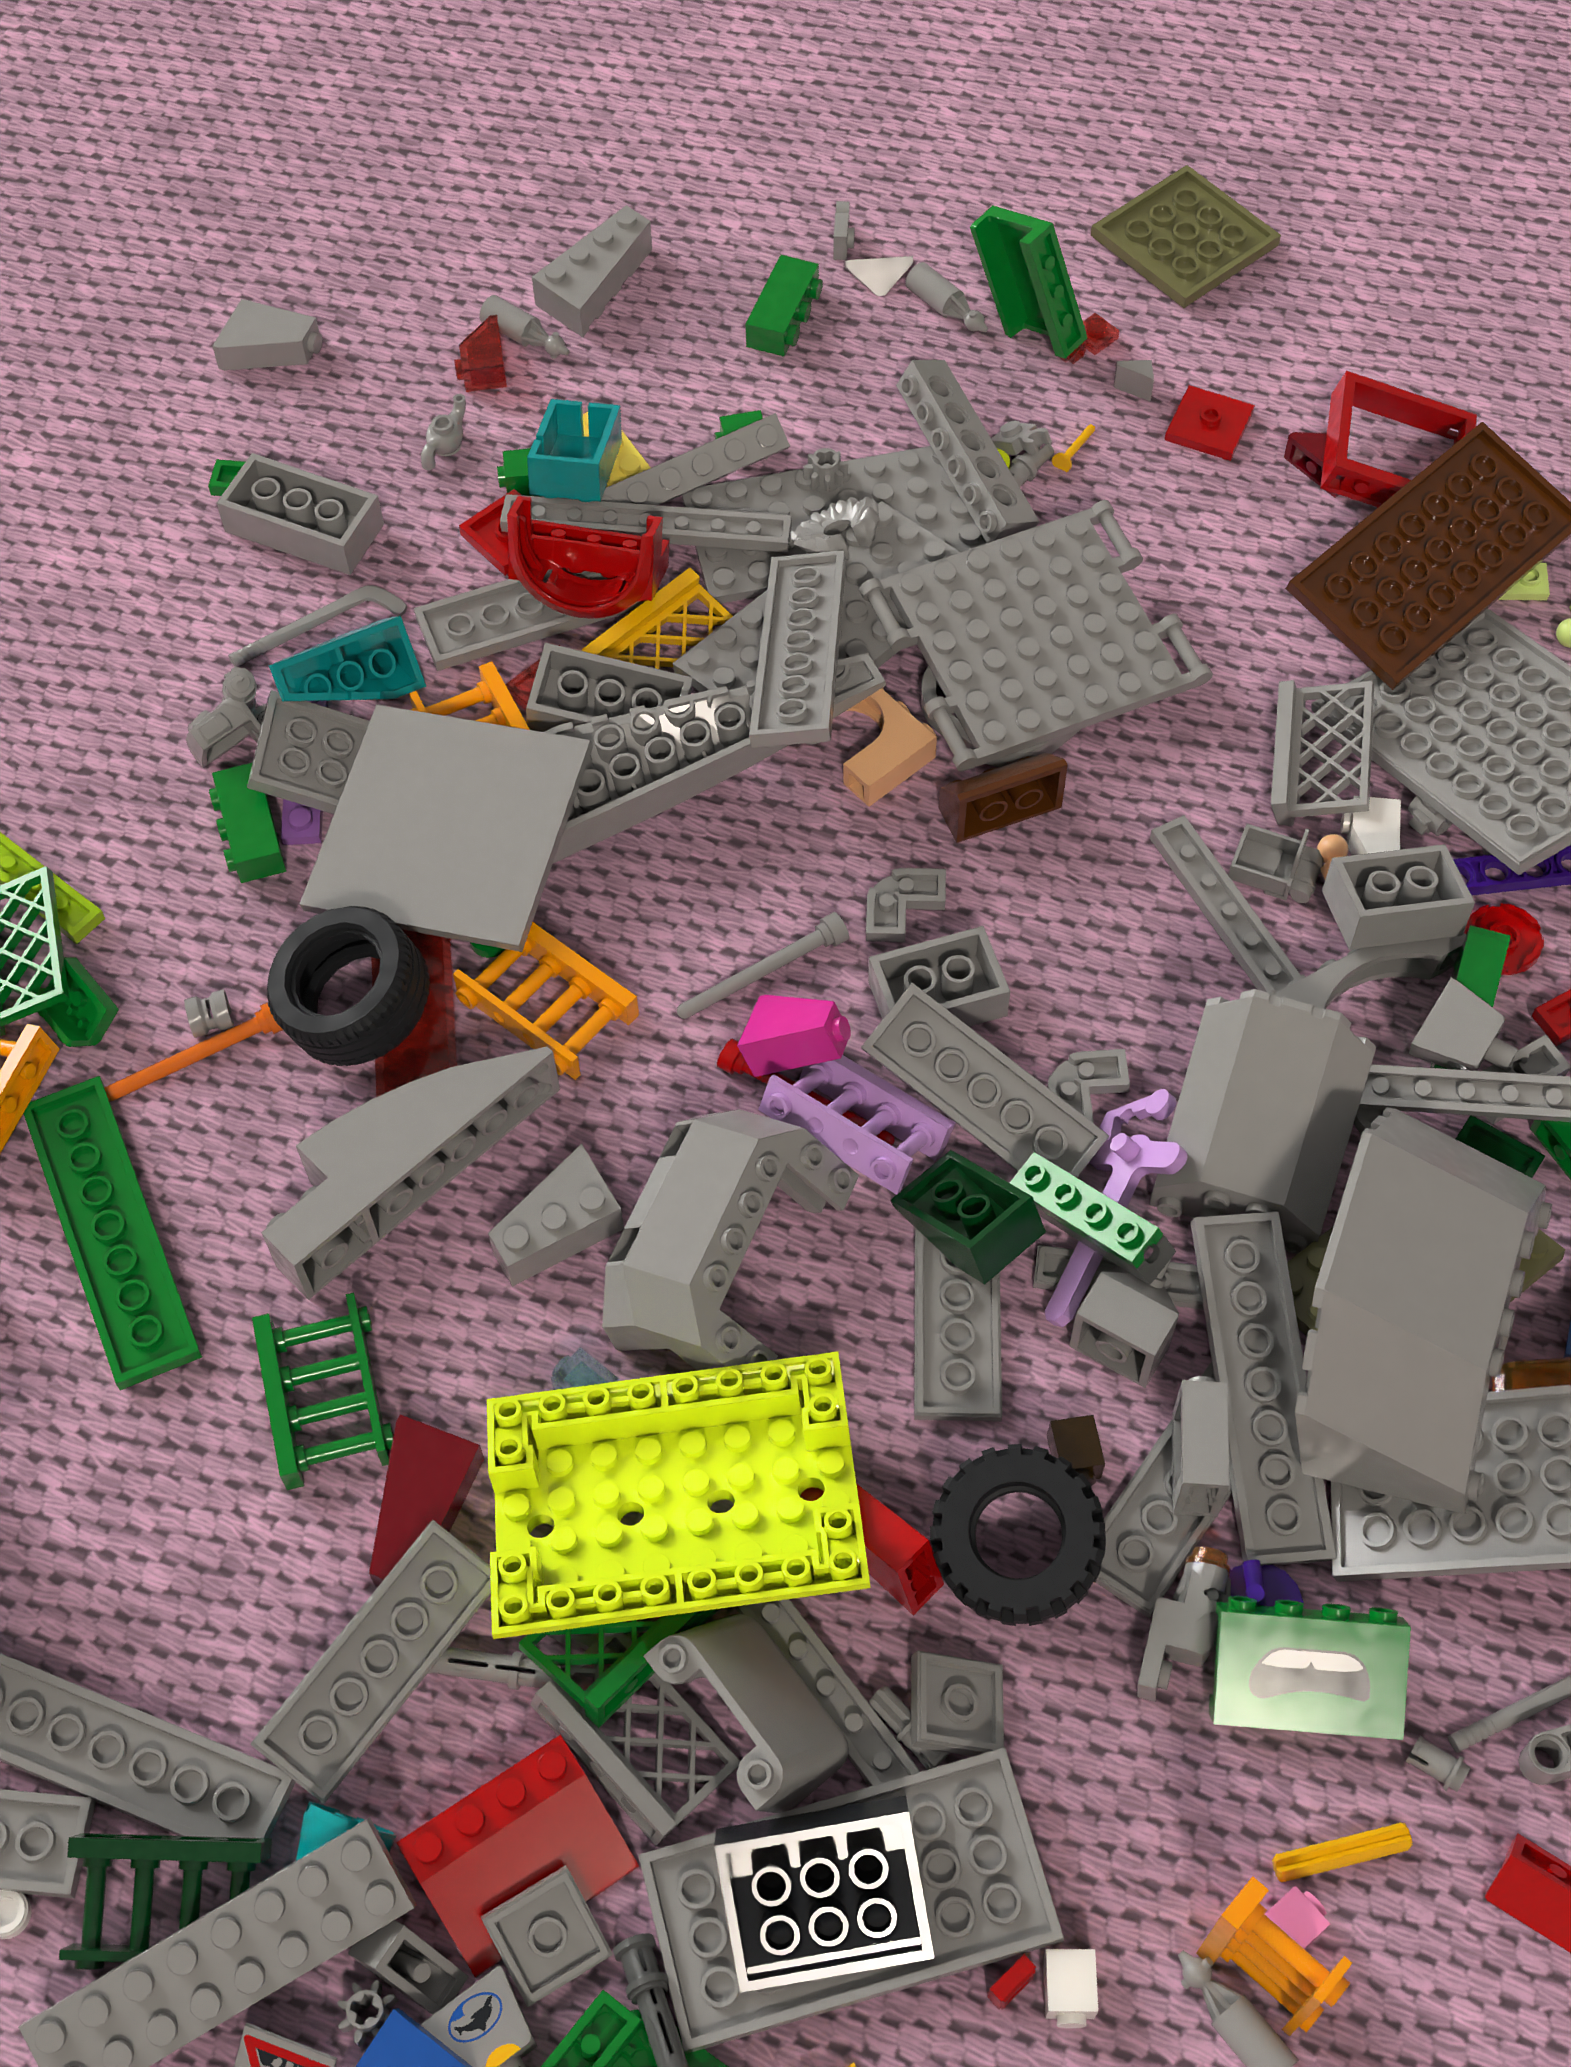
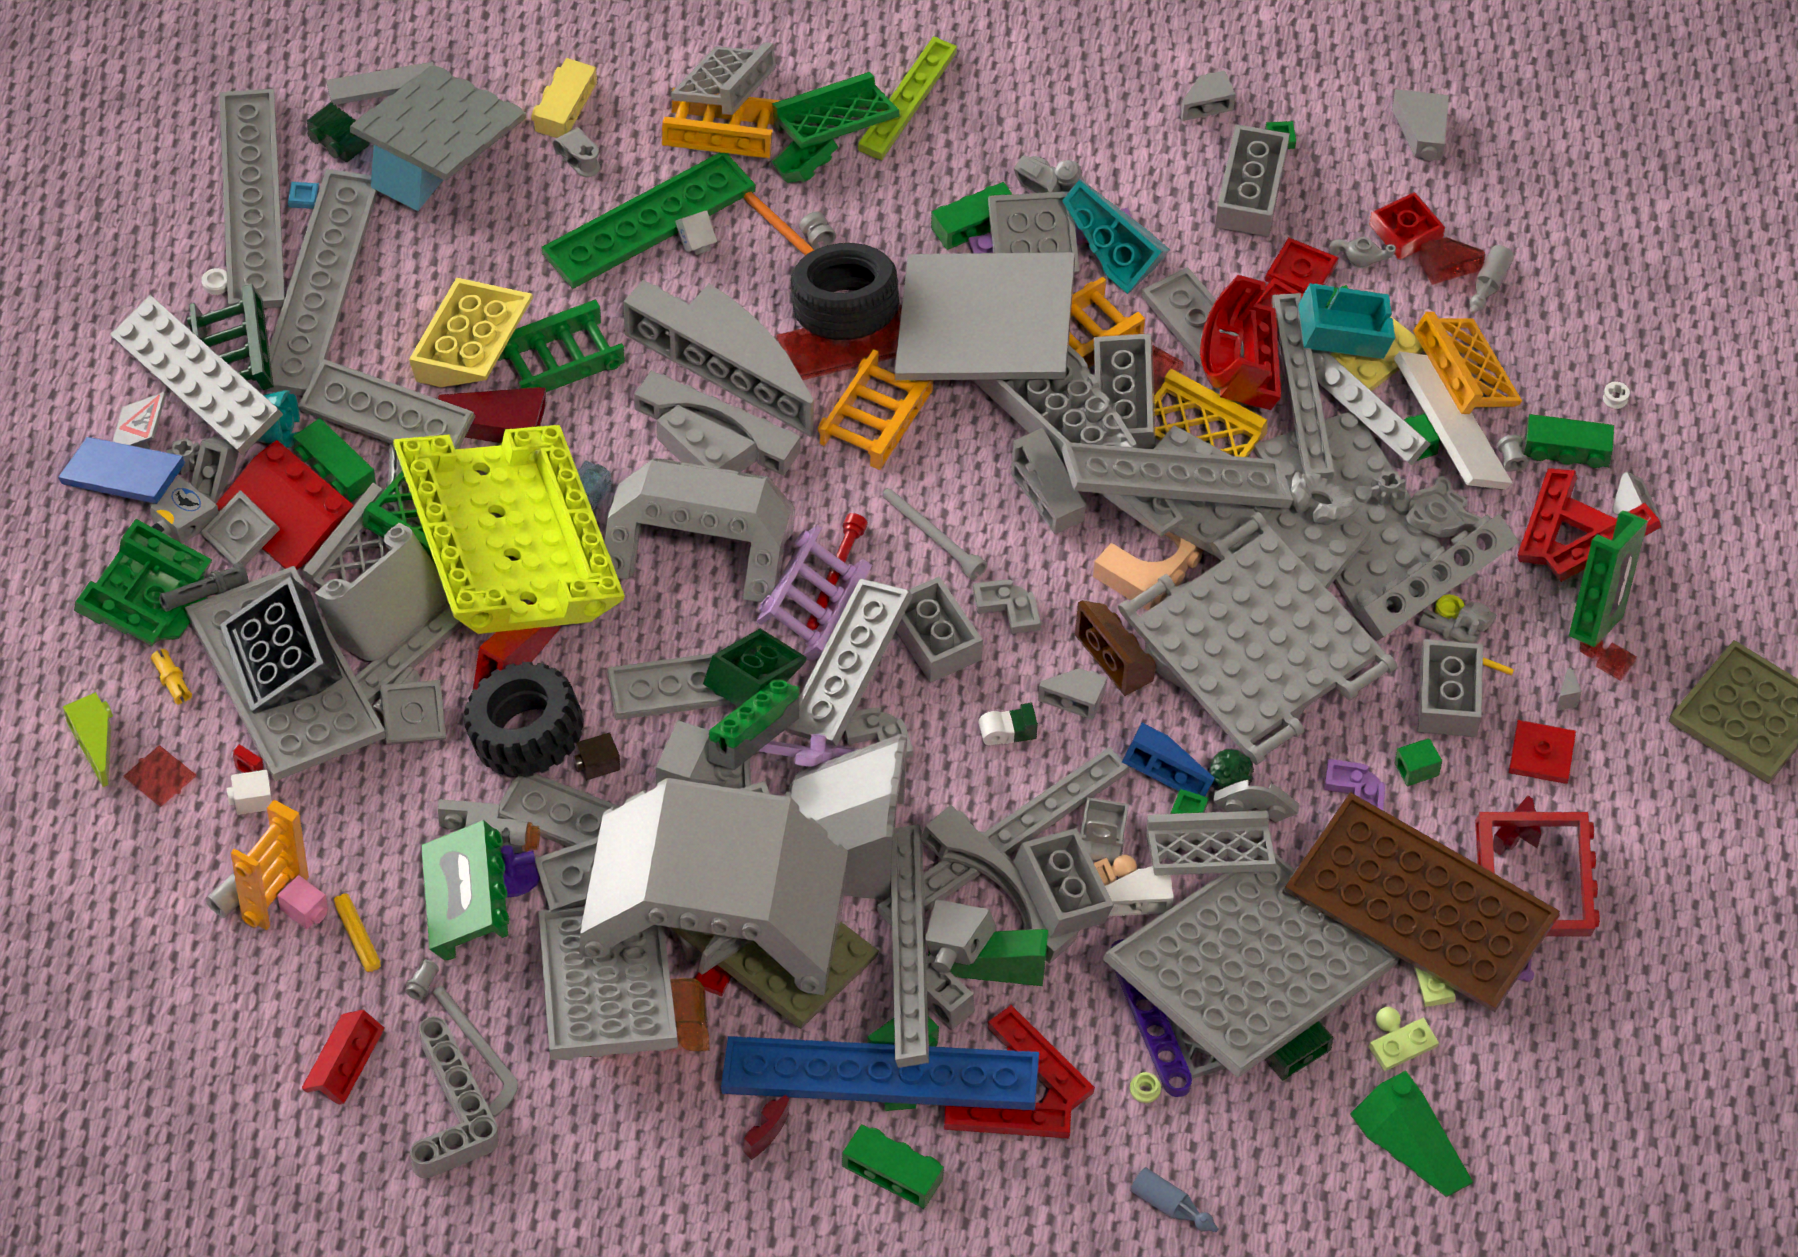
camera: 75 degrees right, 5 degrees down
light grey piece [228,585,407,667] -> none
light grey wedge [532,205,652,337] -> none
dark pink slope [737,995,851,1077] -> none
light grey plate [833,201,855,260] -> none
light grey window [1172,1376,1229,1517] -> none
dark green tile [1455,1115,1545,1178] -> none
red tile [1464,903,1544,975] -> none
none -> green brick [293,418,376,502]
none -> light yellow slope [409,277,533,387]
none -> light grey arch [634,370,801,476]
none -> light grey brick [675,210,717,255]
none -> leg [978,702,1038,745]
none -> light grey wedge [1011,428,1087,534]
none -> light grey slope [1038,668,1107,720]
none -> blue slope [1122,722,1215,796]
none -> green plate [1170,789,1209,814]
none -> light grey slope [1181,71,1235,121]
none -> dark green piece [1207,749,1254,791]
none -> light grey plate [1214,780,1299,822]
none -> red plate [1265,237,1339,294]
none -> medium lavender plate [1324,759,1385,810]
none -> red brick [1369,192,1445,260]
none -> white tile [1394,351,1513,489]
none -> green panel [1394,738,1442,787]
none -> light grey tile [1406,476,1481,538]
none -> light orange fence [1413,312,1522,414]
none -> light grey brick [1418,639,1483,737]
none -> light grey bush [1497,435,1529,472]
none -> red plate [1517,468,1661,582]
none -> white bush [1603,382,1630,409]

